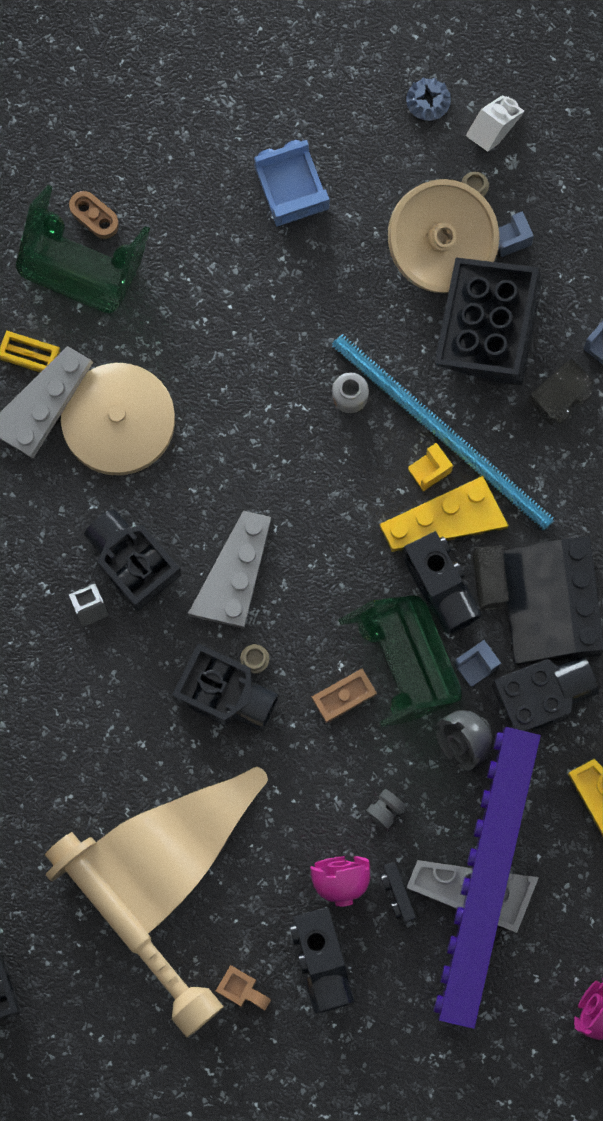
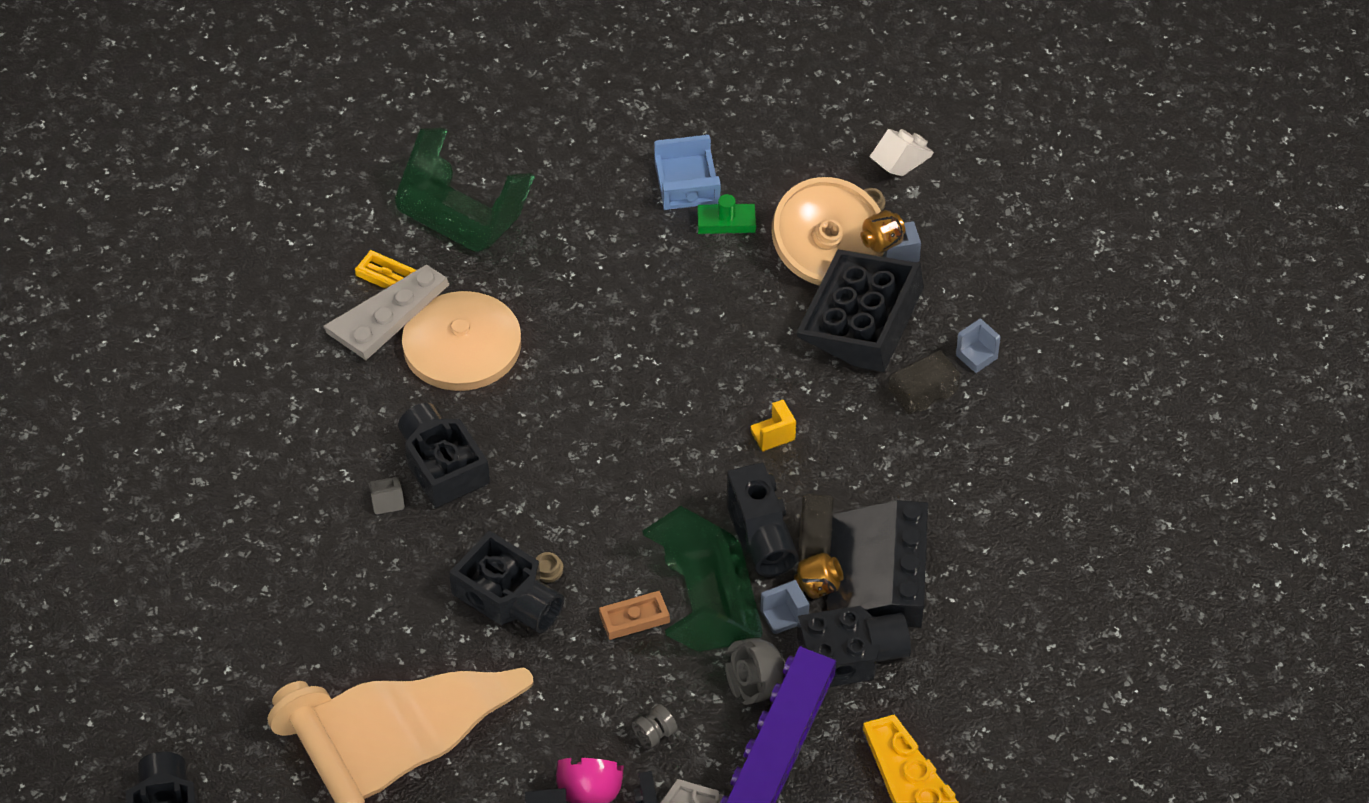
camera: 10 degrees right, 25 degrees down
medium nougat plate [69,191,119,239] -> none
light grey wing [188,511,271,629] -> none
medium azure axle [332,334,554,530] -> none
light grey head [332,372,369,413] -> none
yellow wing [380,476,508,552] -> none
sand blue gear [406,77,451,121] -> none
none -> green tile [698,194,756,234]
none -> pearl gold head [794,553,844,599]
none -> pearl gold head [860,210,906,253]

